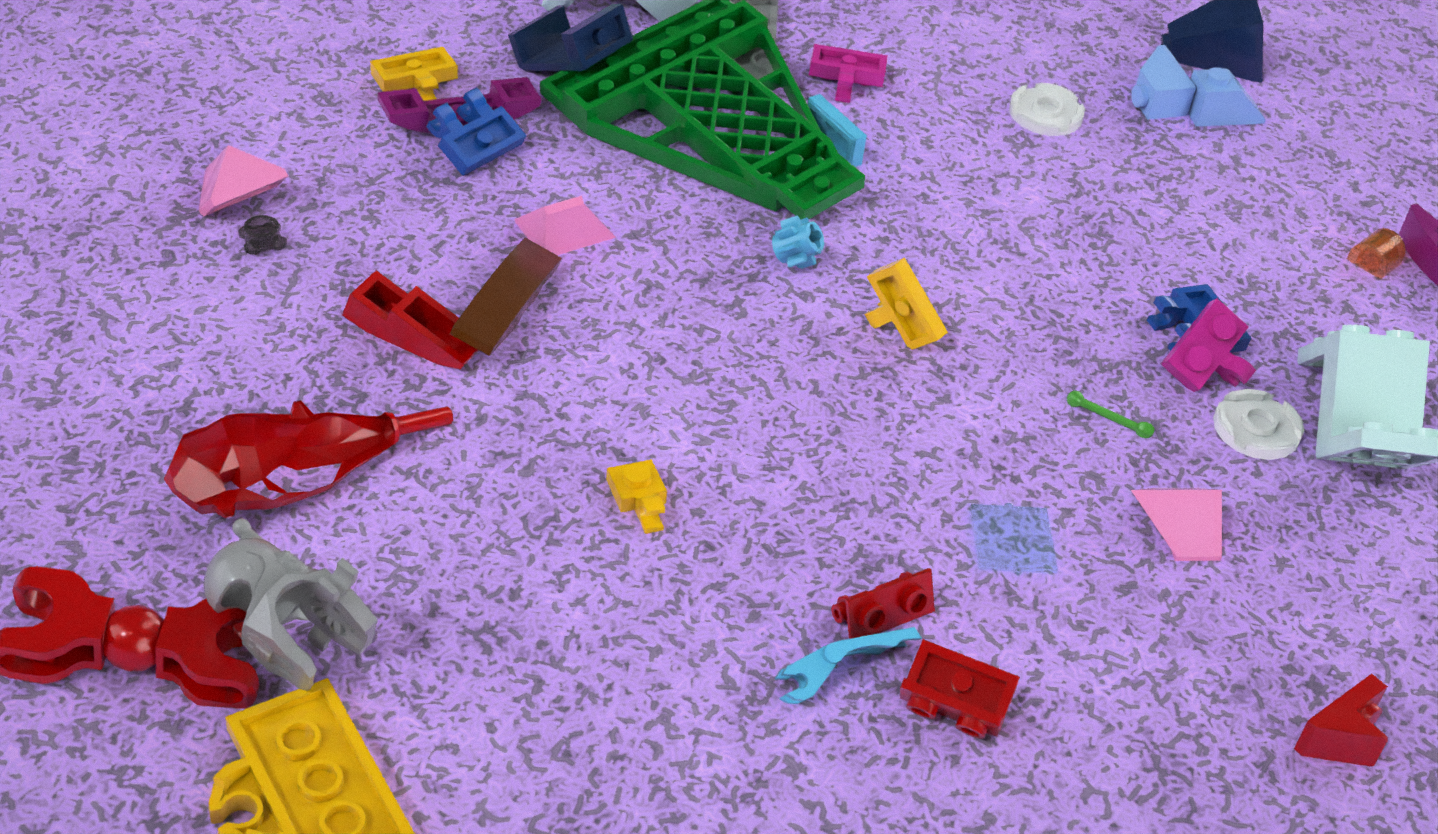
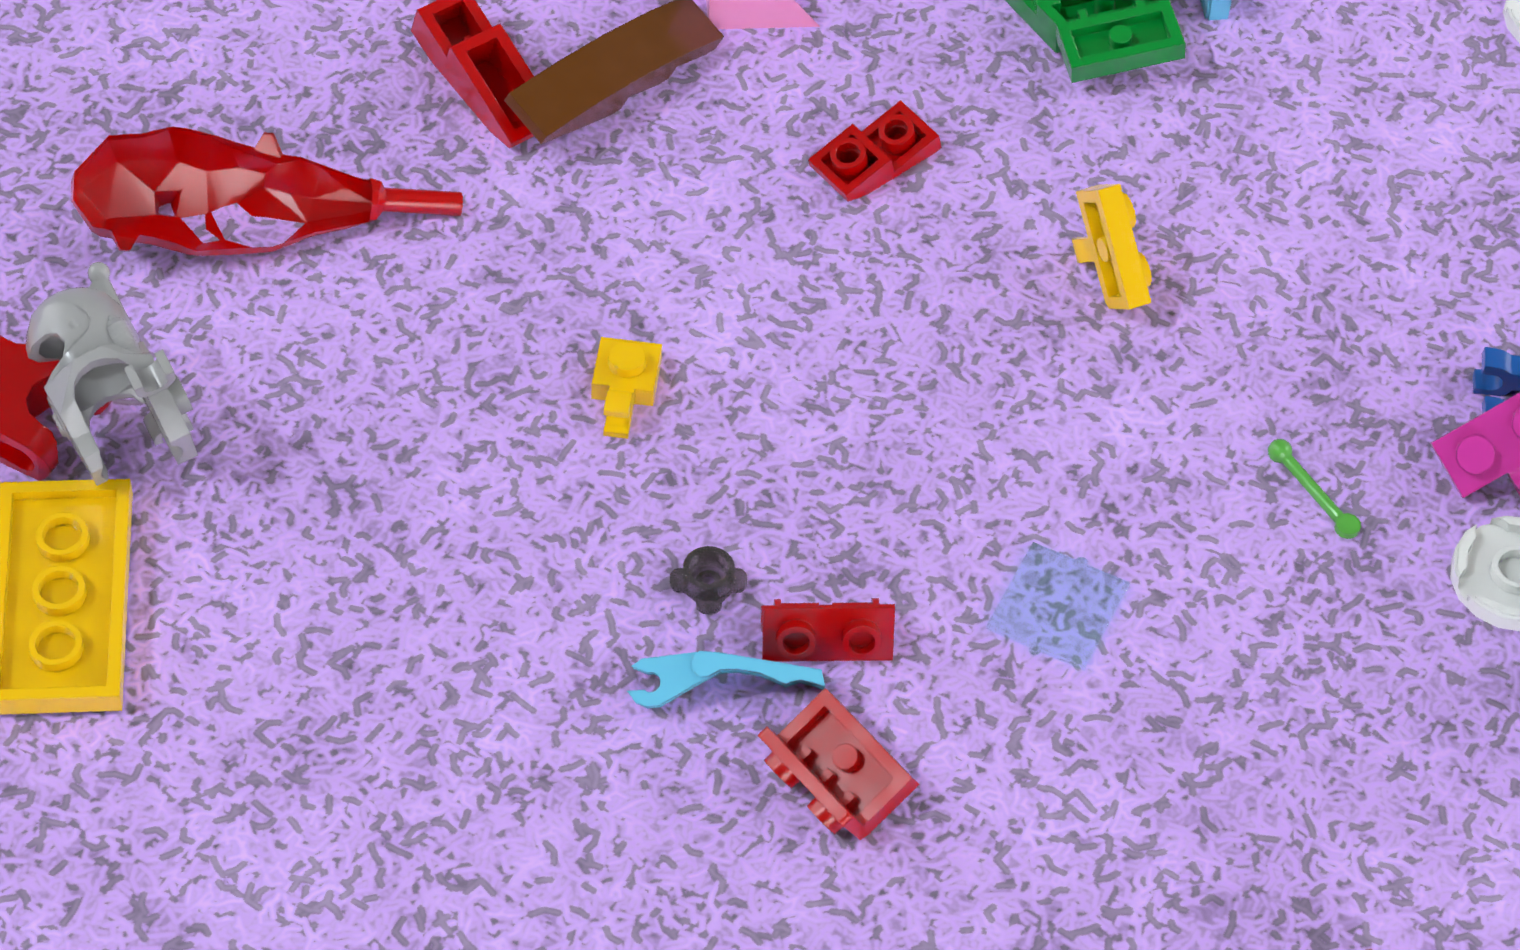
camera: 30 degrees right, 10 degrees up
medium azure gear [772,215,824,269] -> none
bright pink slope [1131,488,1222,561] -> none
none -> clear smoke plate [670,546,747,615]
none -> red slope [808,100,942,202]

